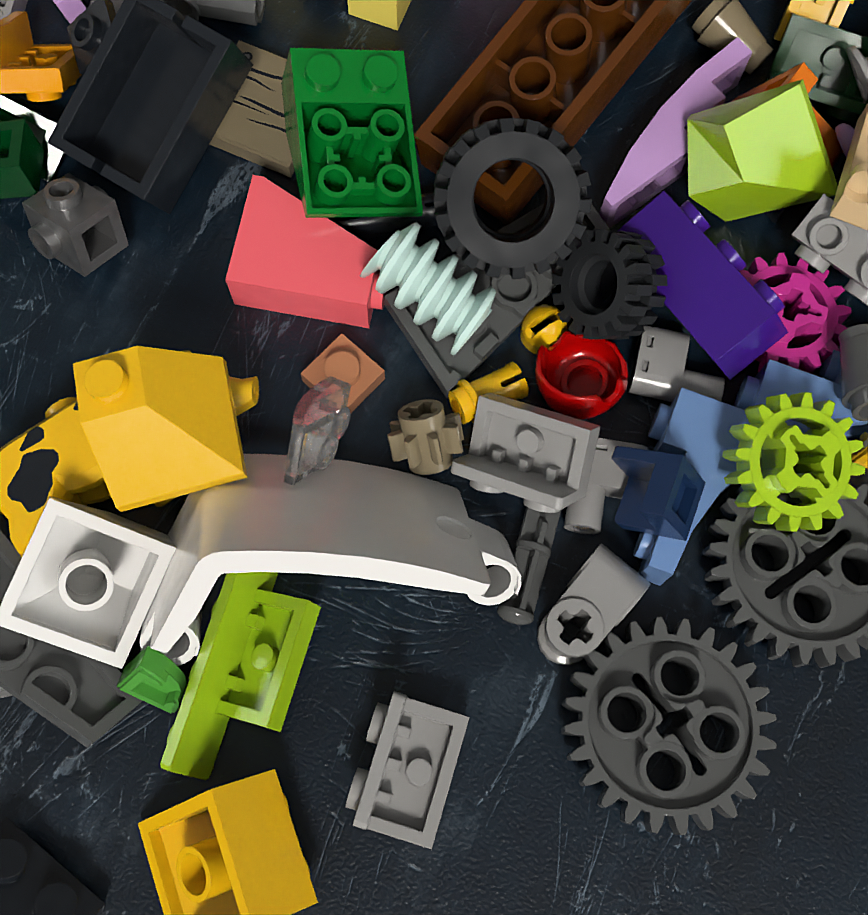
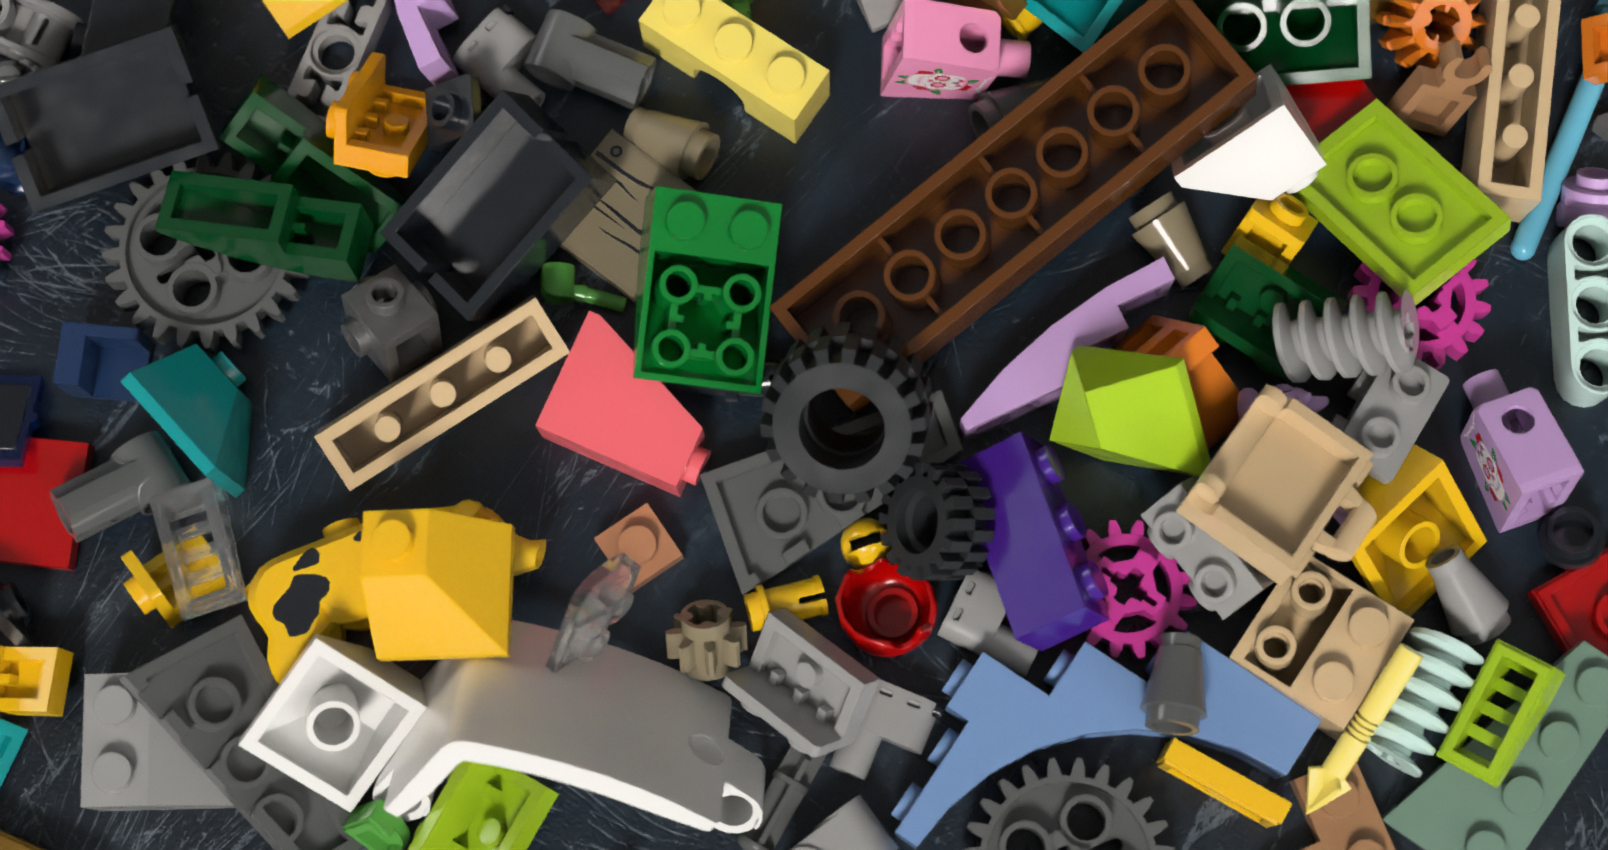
camera: 20 degrees right, 5 degrees up
light aqua piece [360,222,496,356] -> none
dark blue panel [611,446,706,541] -> none
lime gear [722,392,865,532] -> none
none -> tan brick [314,295,570,491]
none -> bright green hand [541,262,627,312]
none -> dark tan cone [623,106,720,180]

